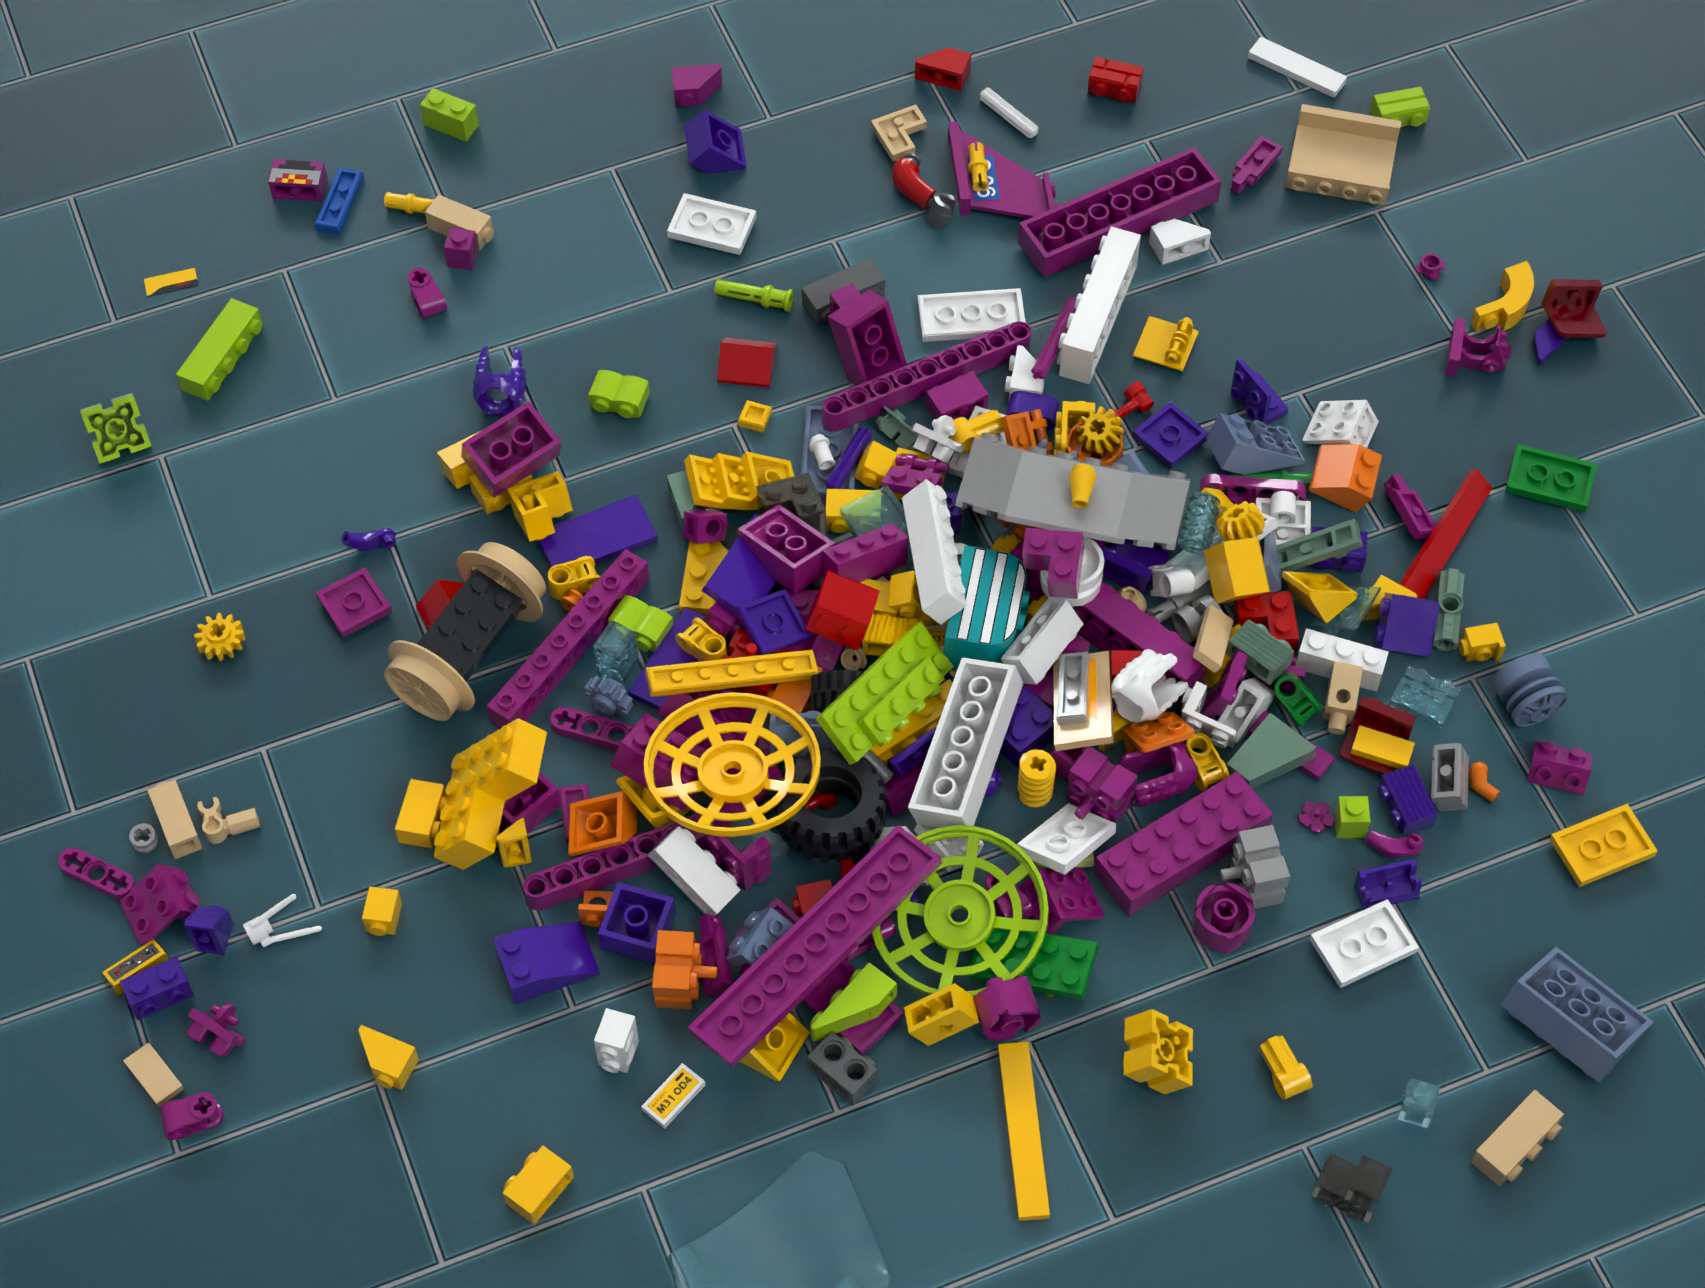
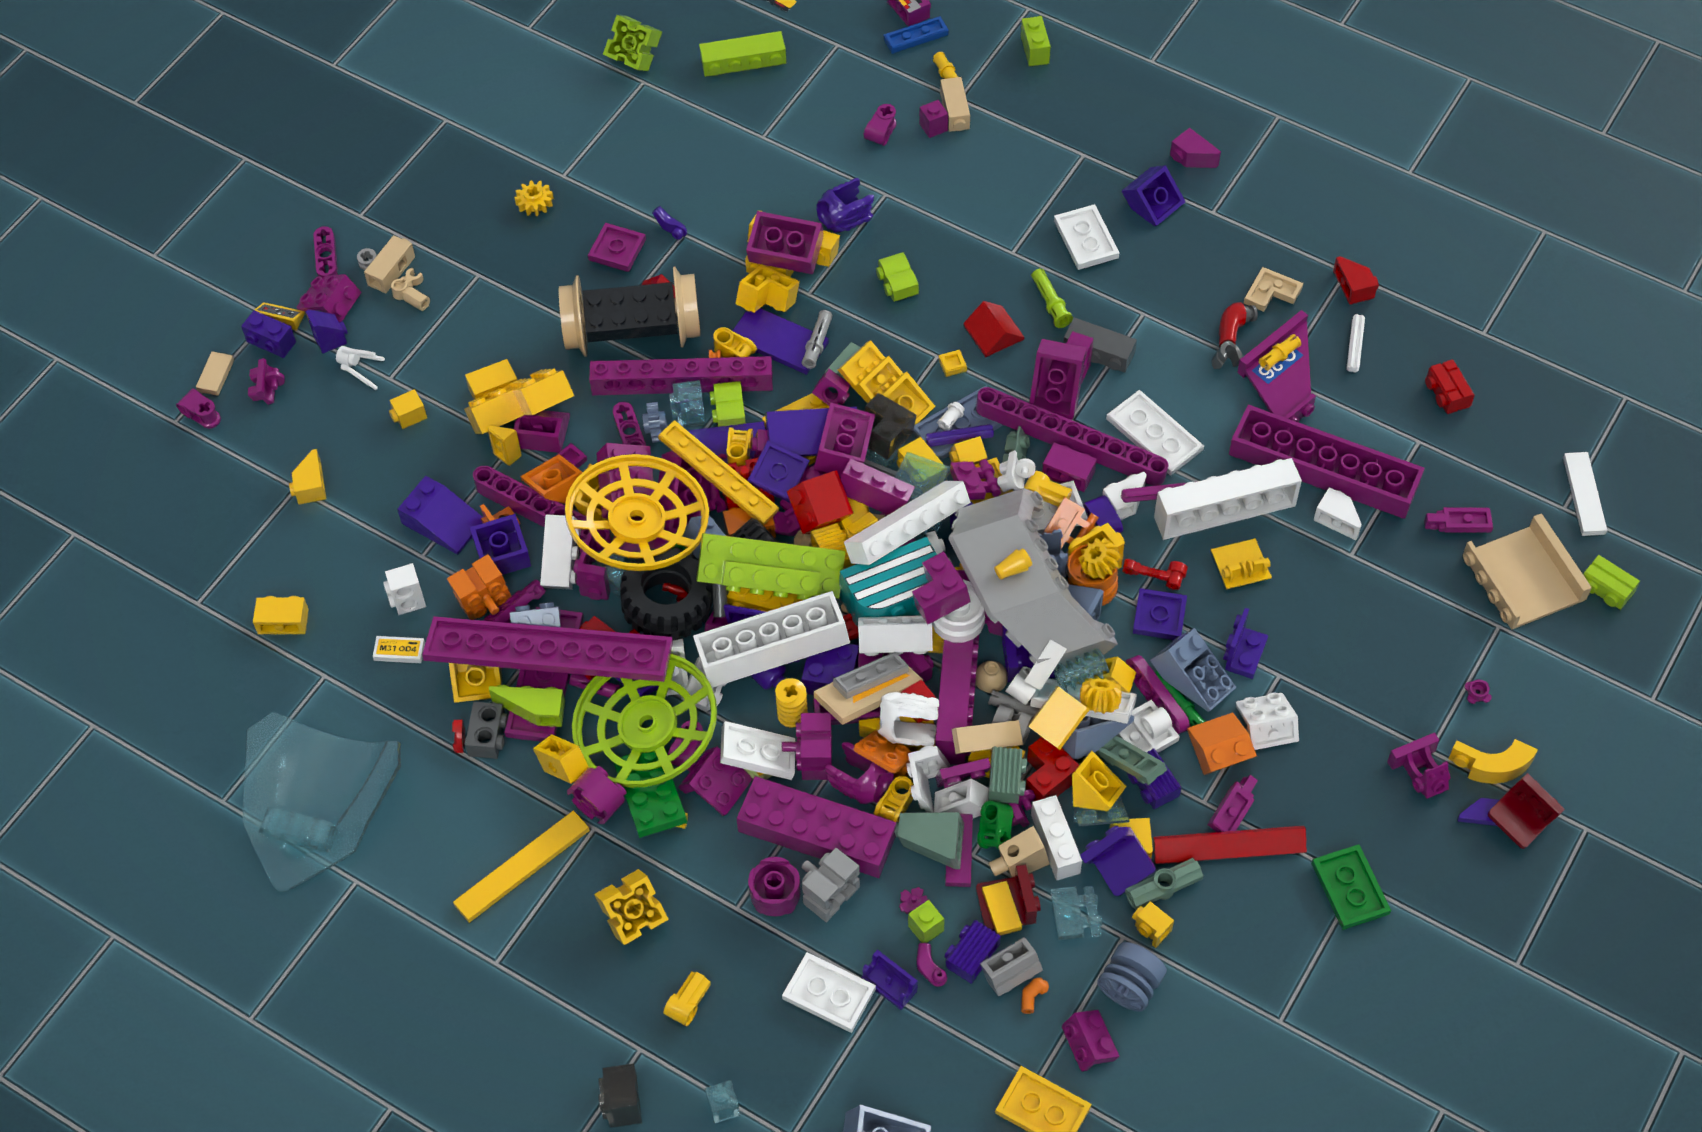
camera: 55 degrees right, 0 degrees up
none -> red tile [452,720,466,753]
none -> light grey pin [802,310,833,369]
none -> white sticker [1024,639,1067,691]

